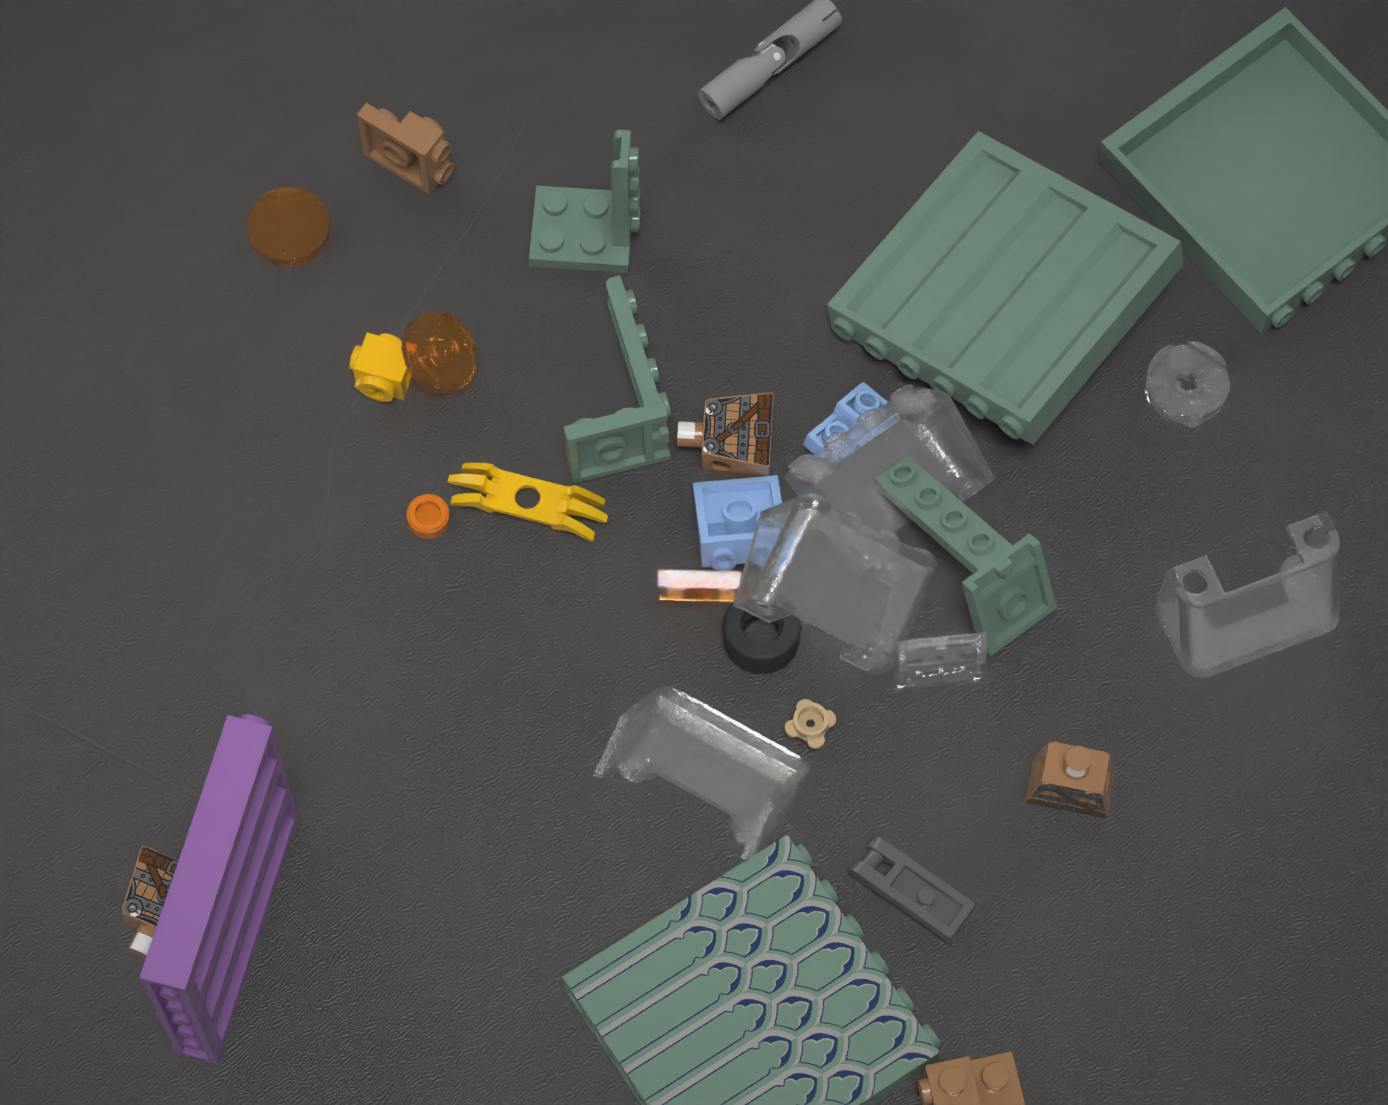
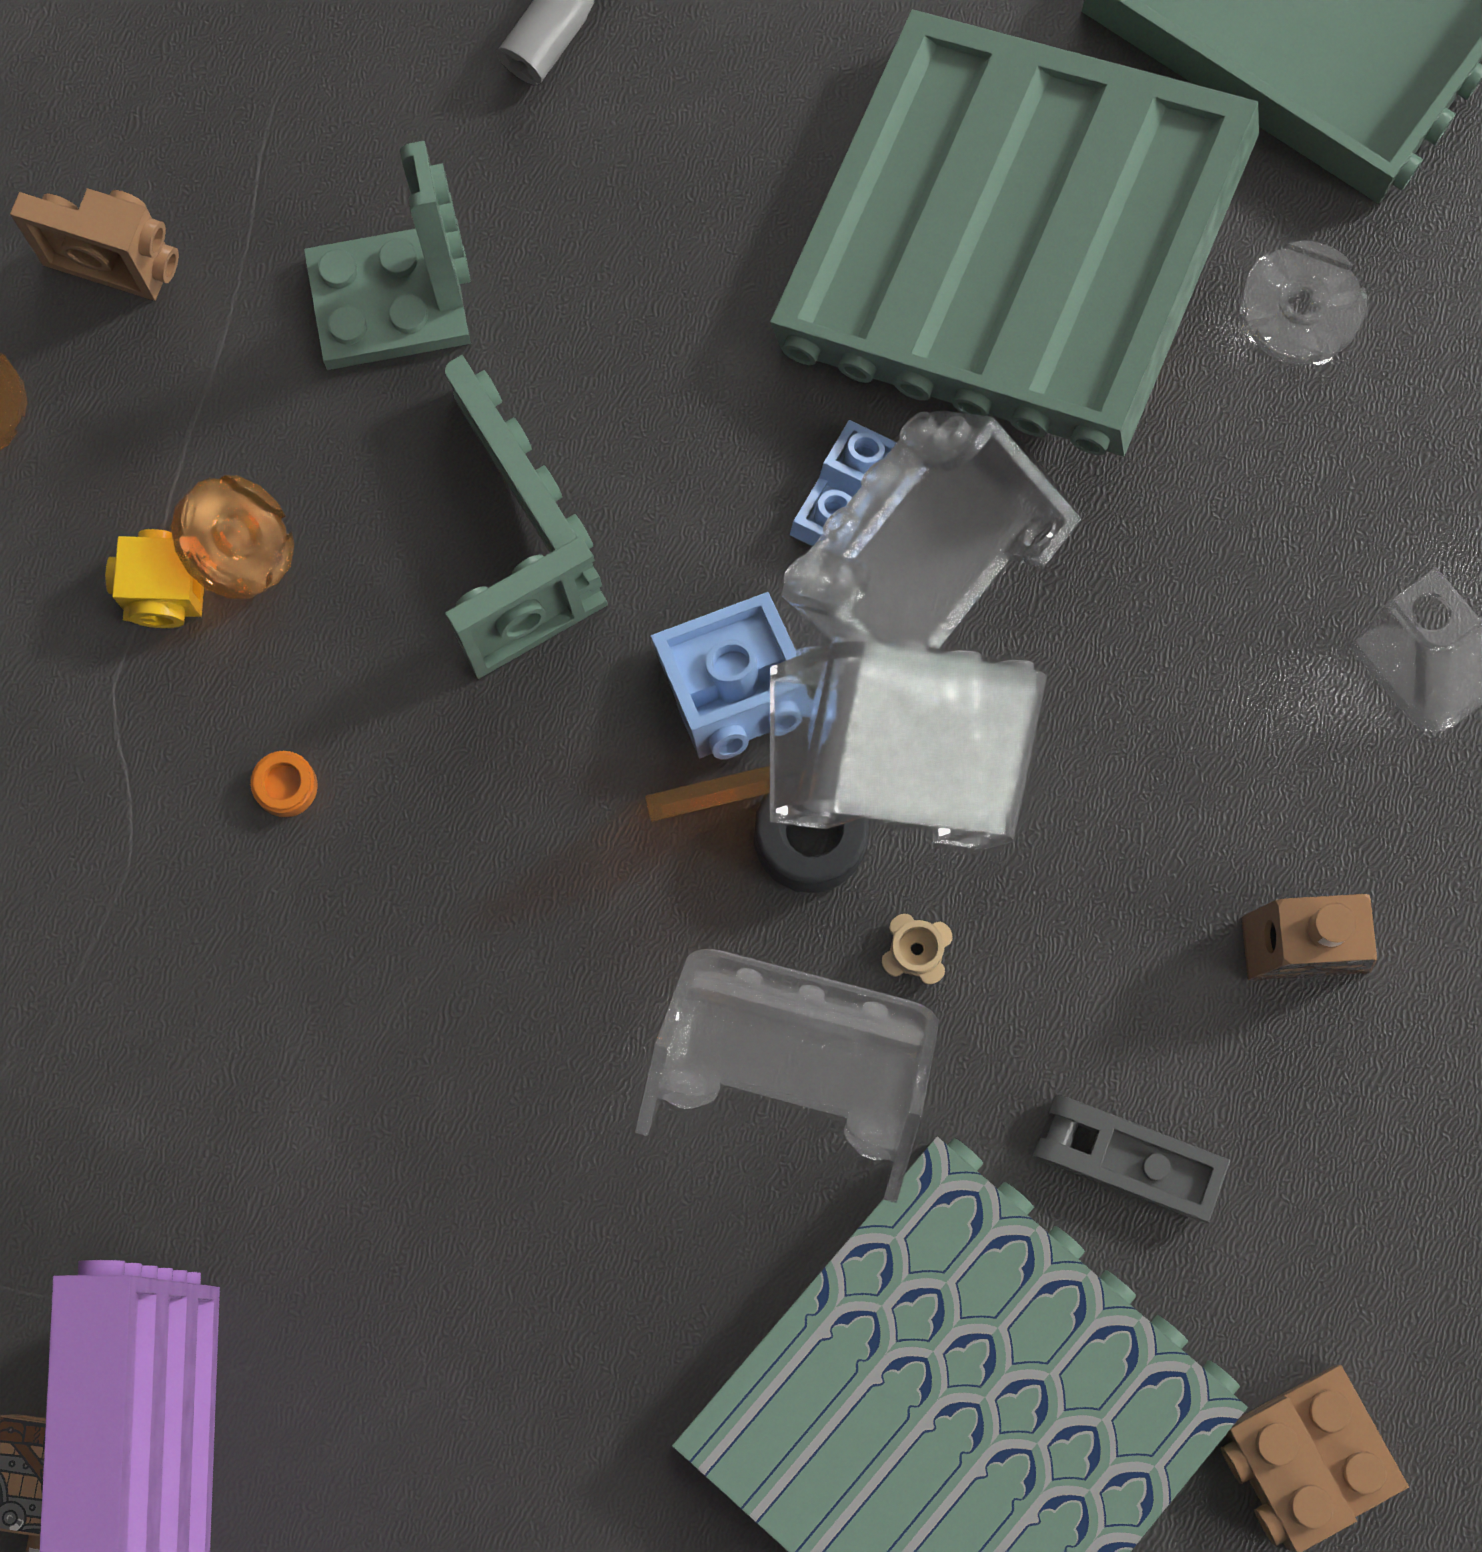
camera: 15 degrees left, 10 degrees up
yellow piece [447,463,608,542] -> none
torso [677,393,773,479] -> none
sand green bracket [874,455,1057,657] -> none
clear slope [894,632,987,691] -> none

